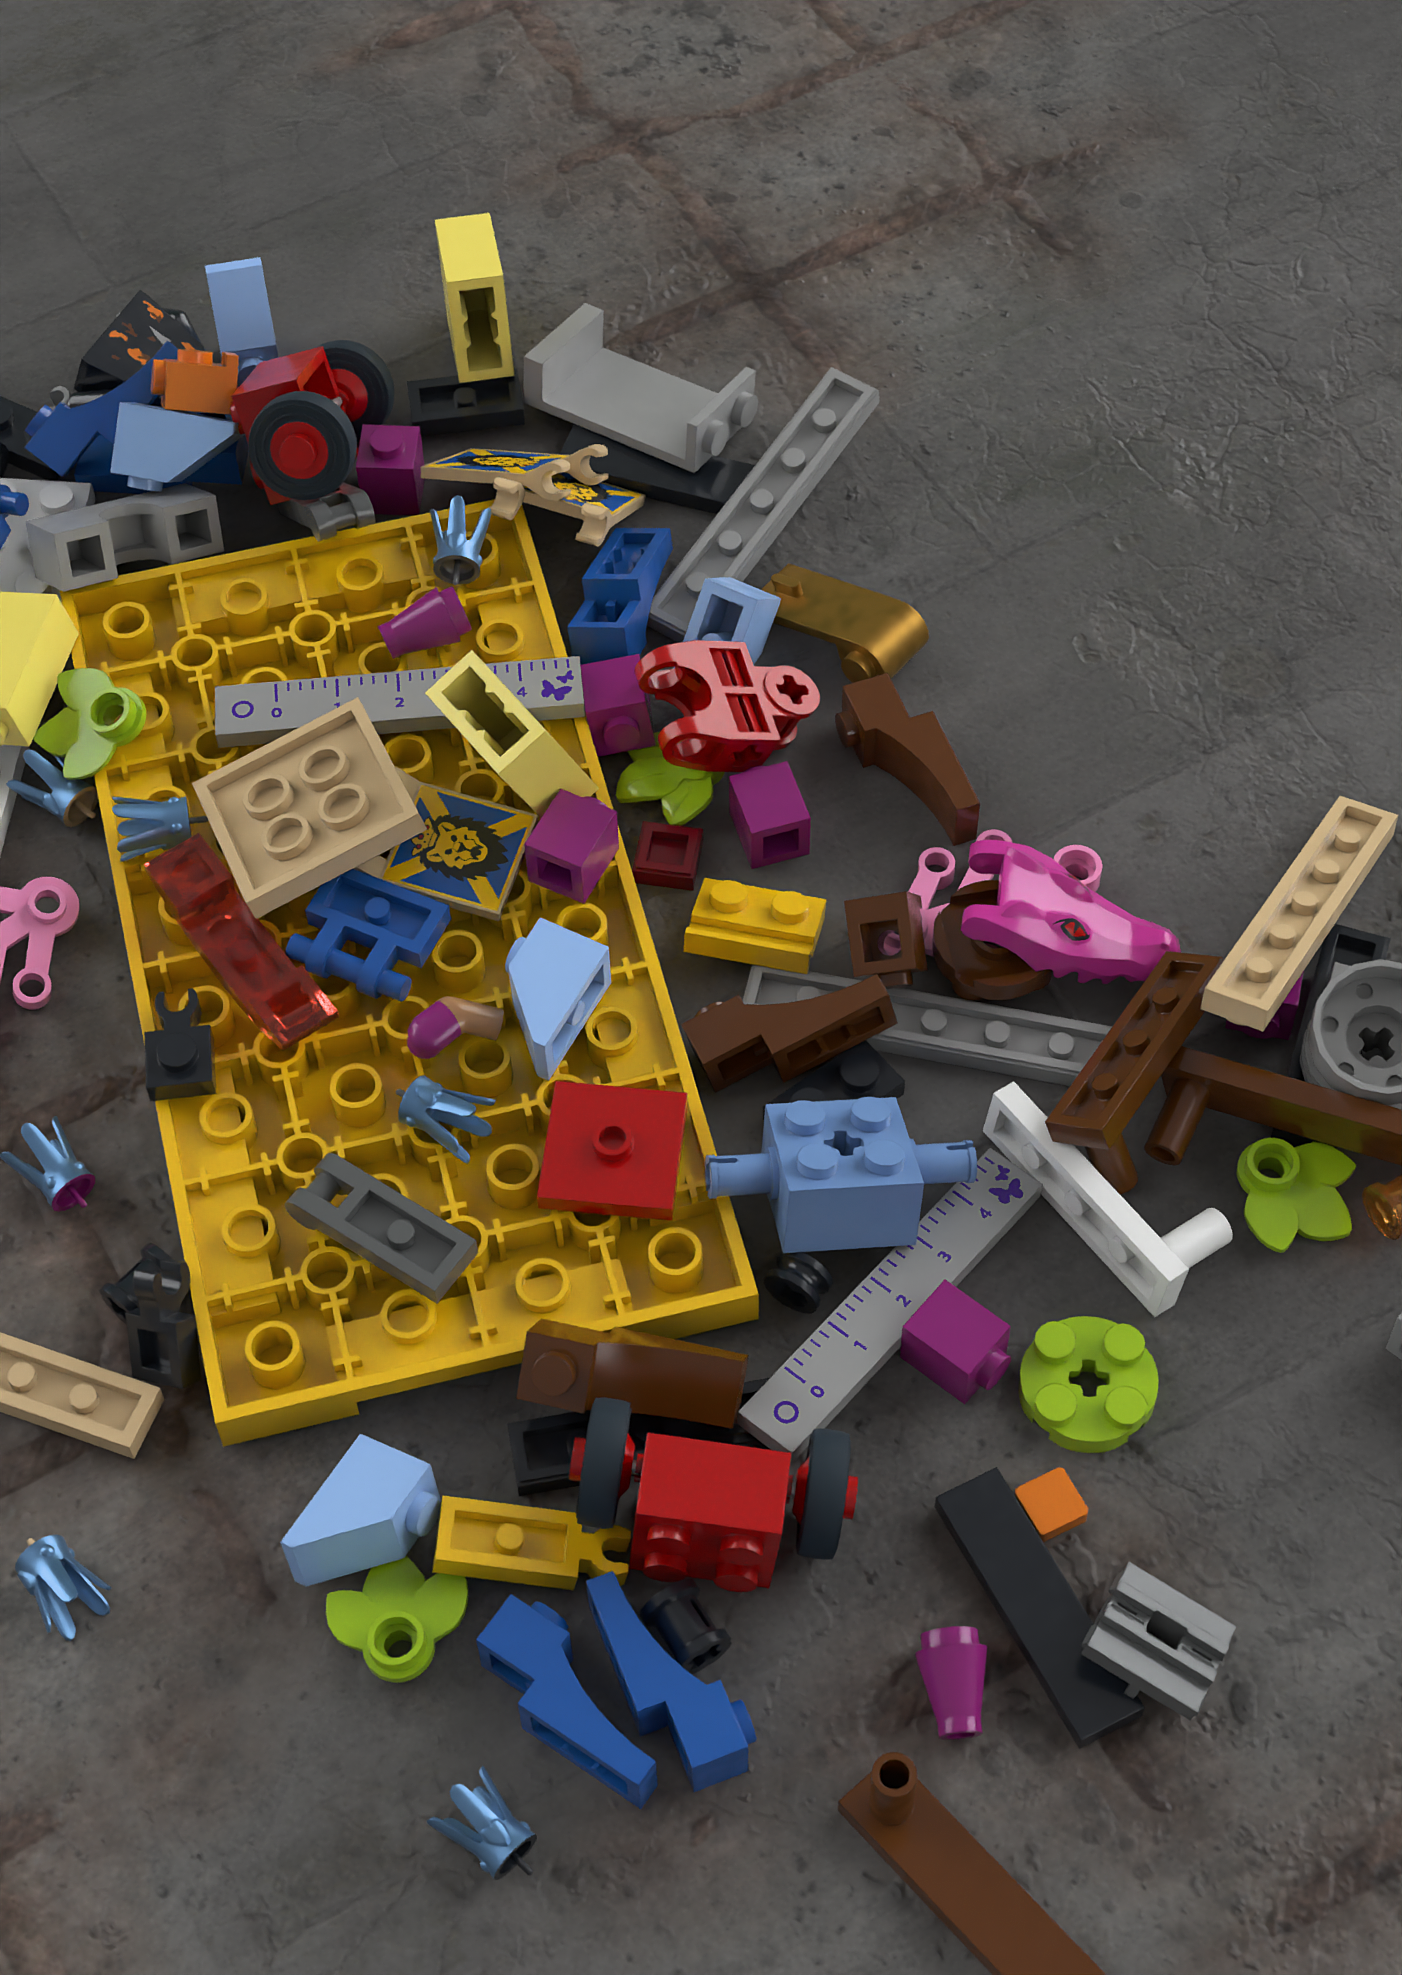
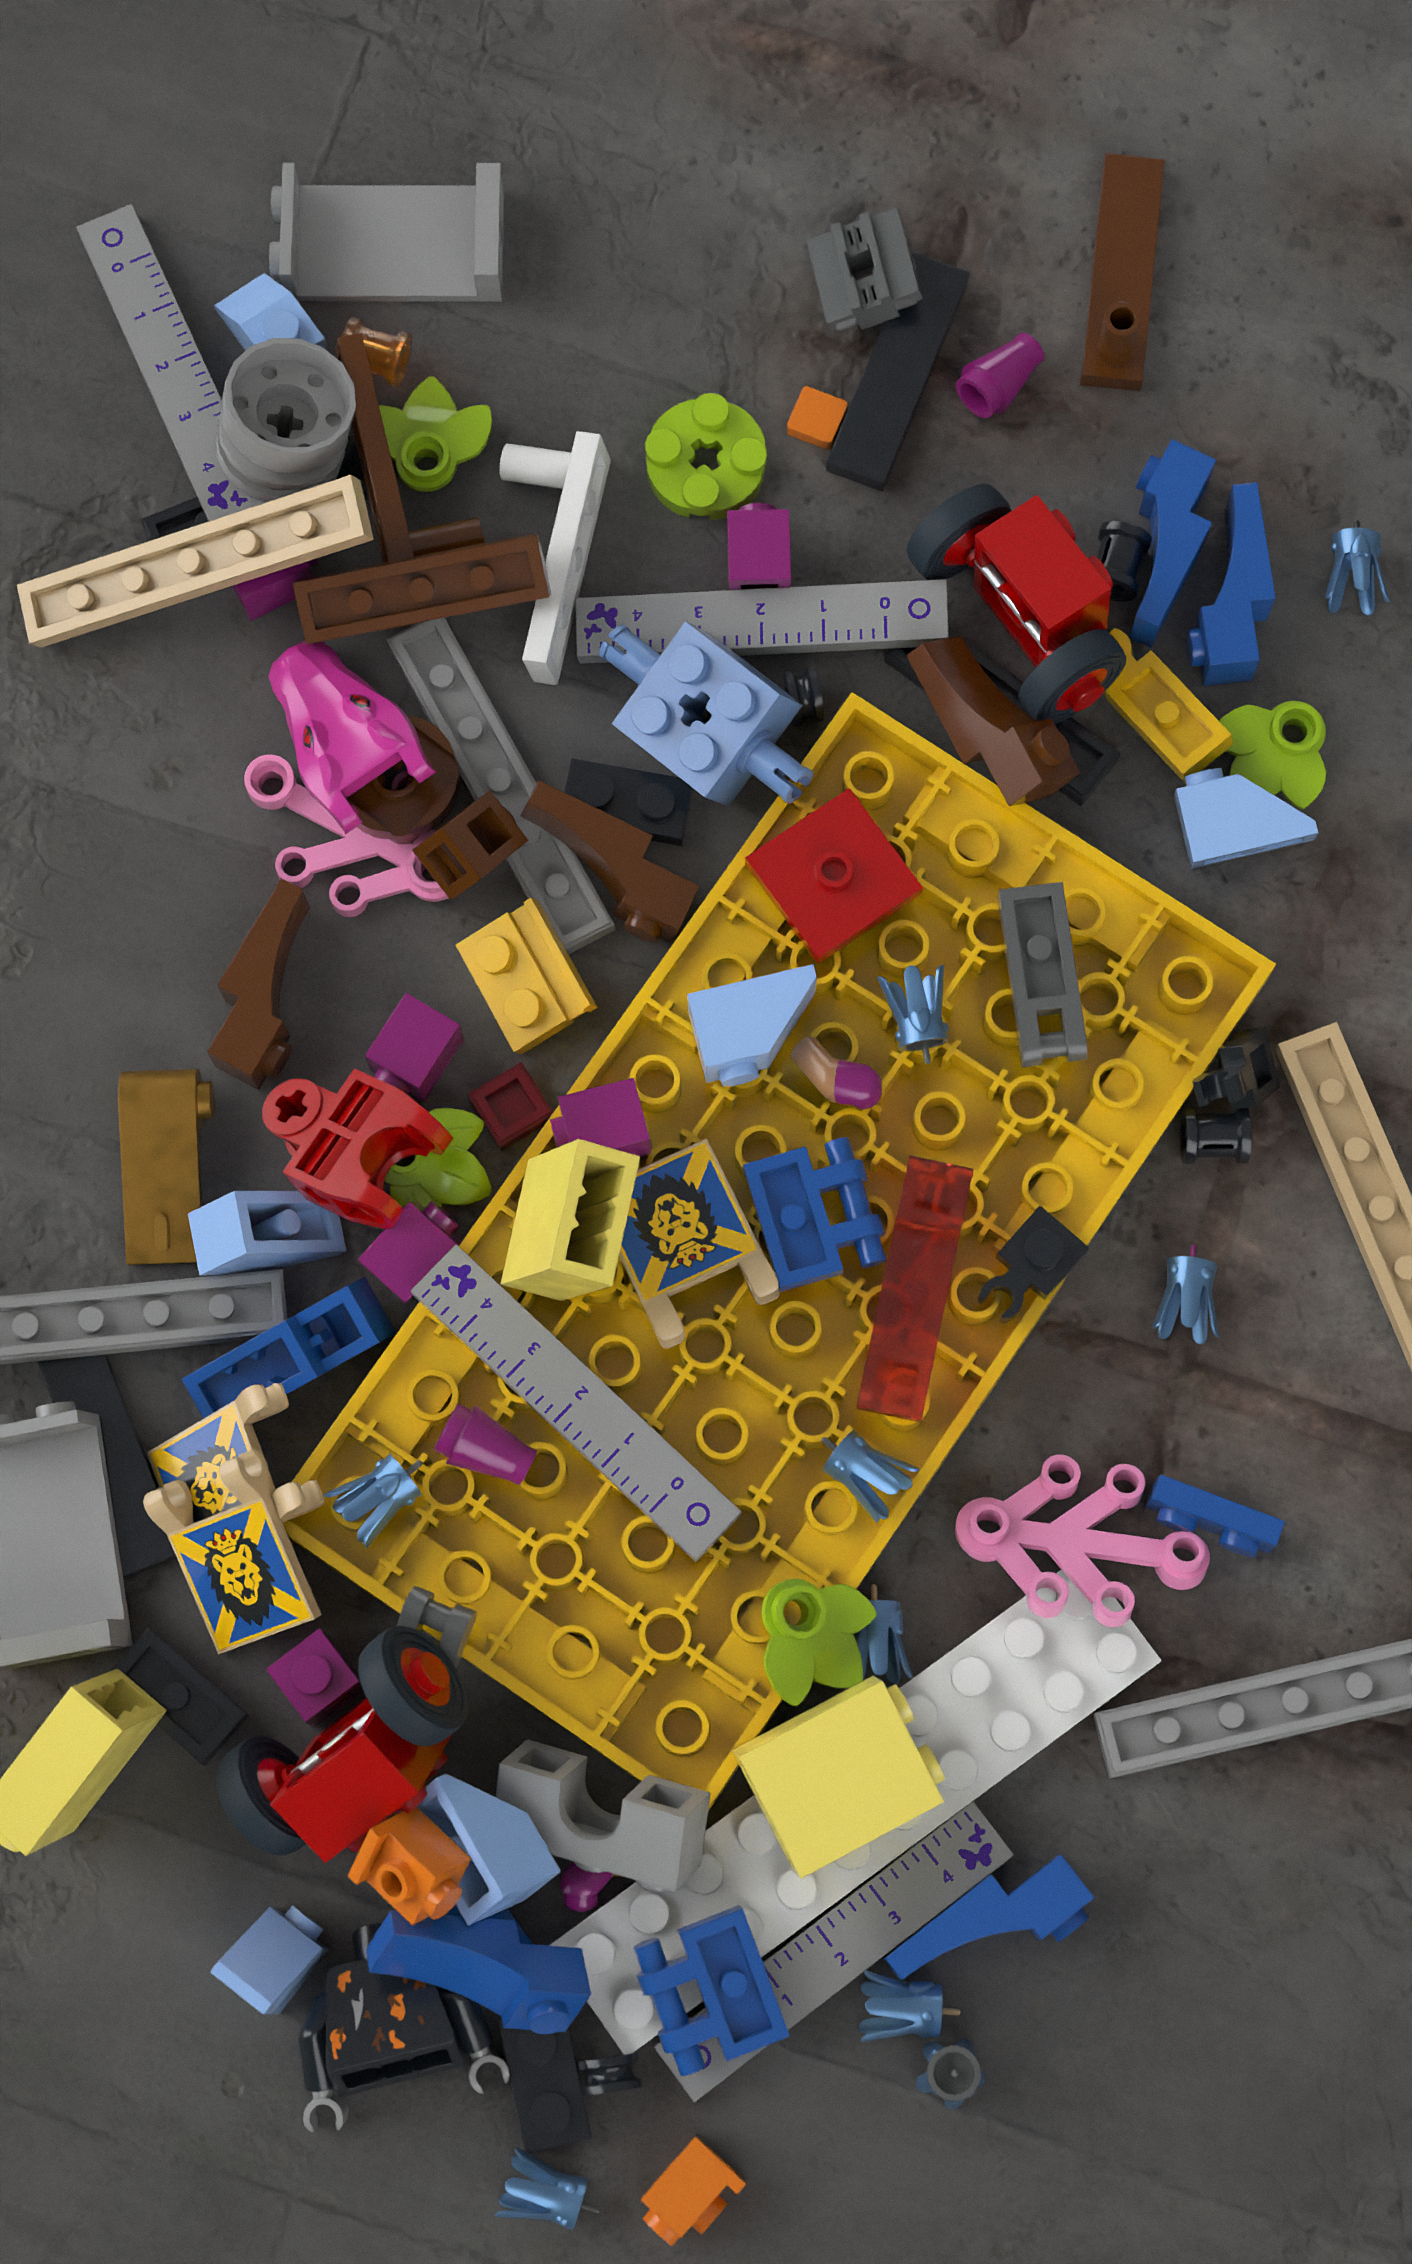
camera: 130 degrees left, 20 degrees up
tan plate [192,697,427,919] -> none

